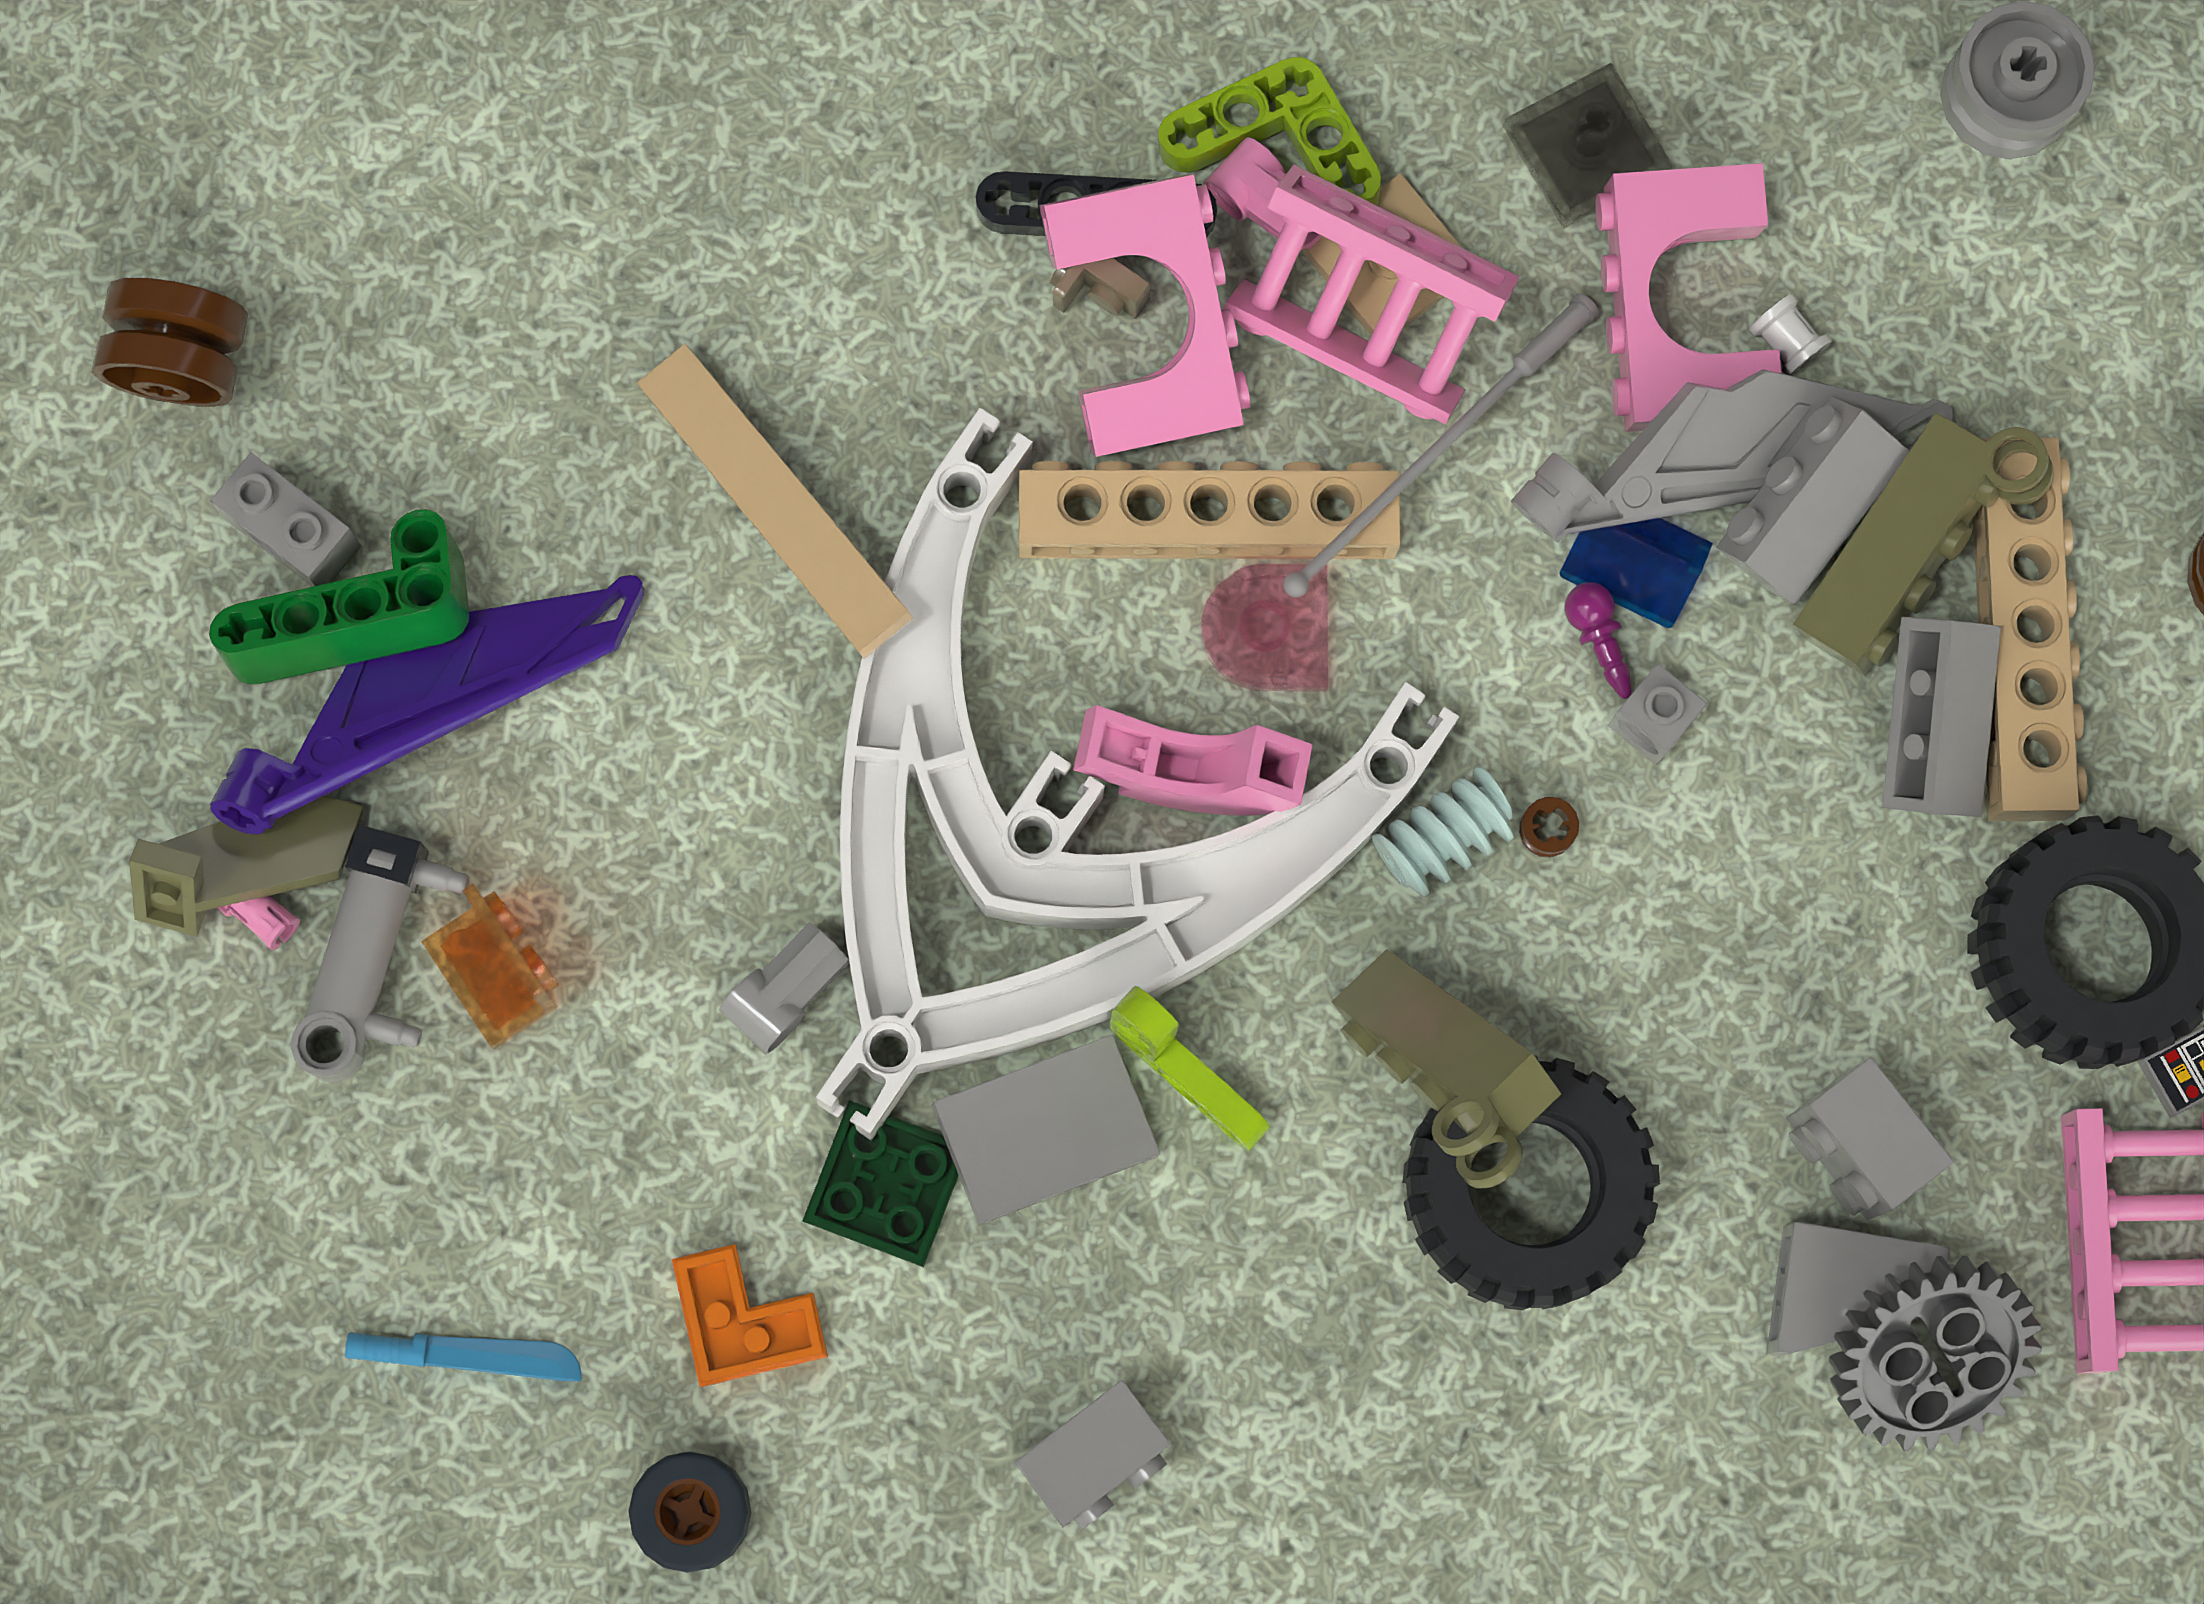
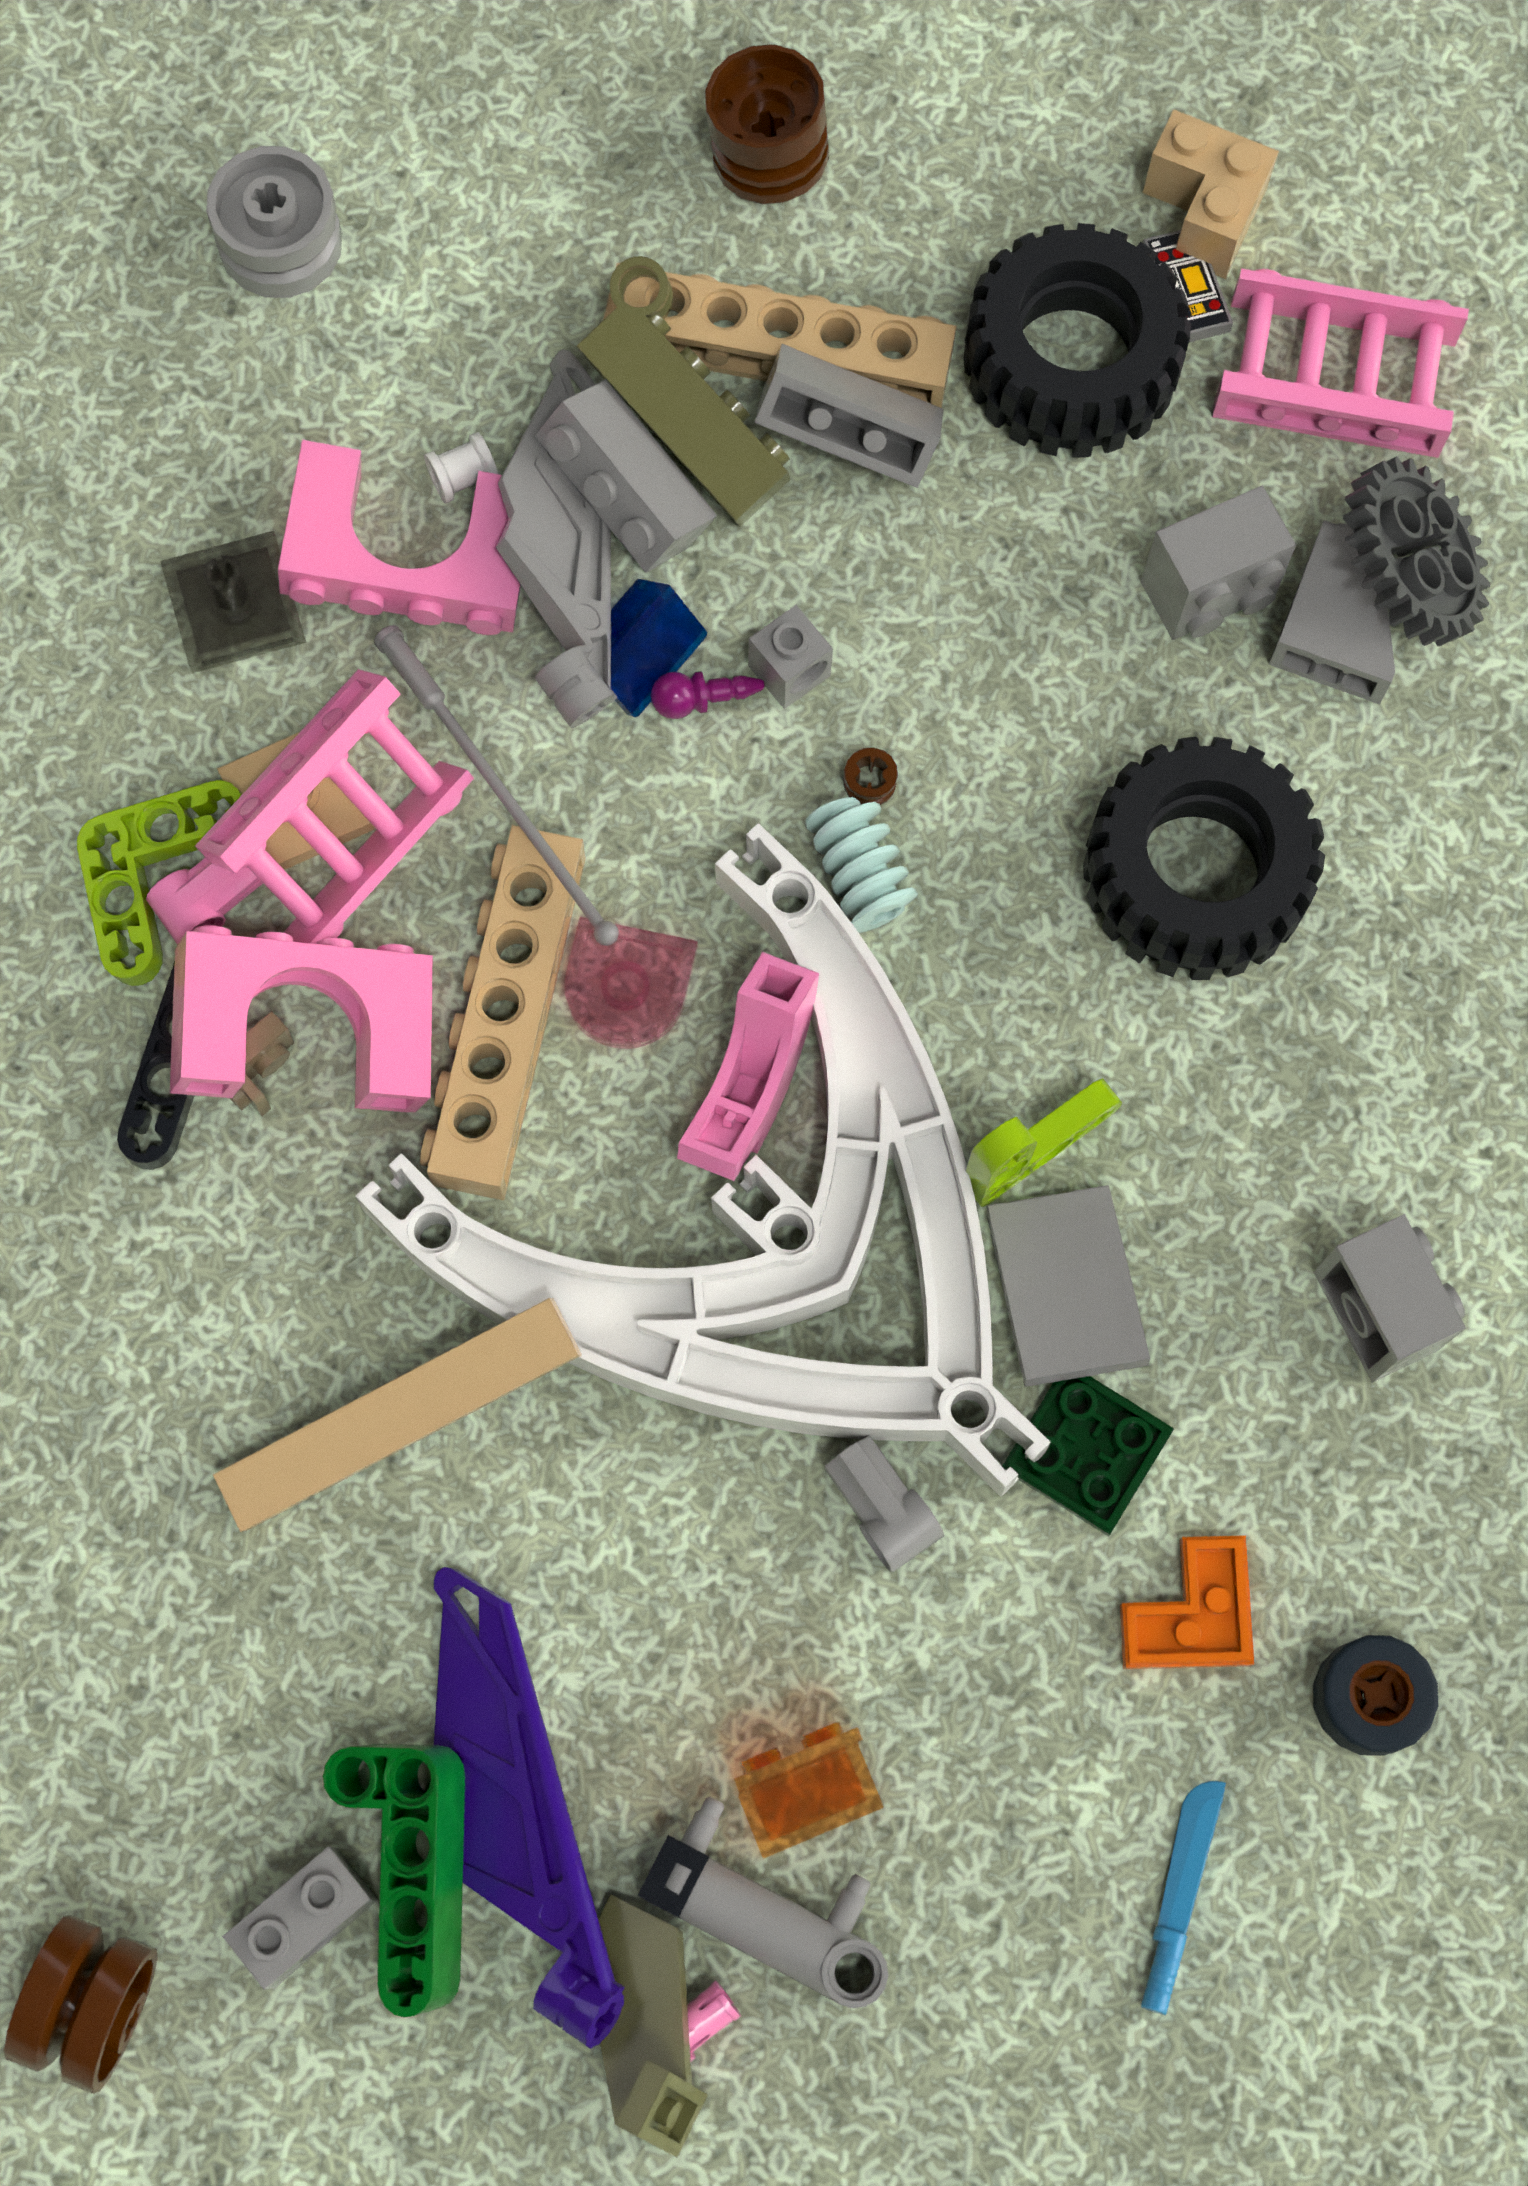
camera: 75 degrees left, 5 degrees down
olive hinge [1331,949,1561,1188] -> none

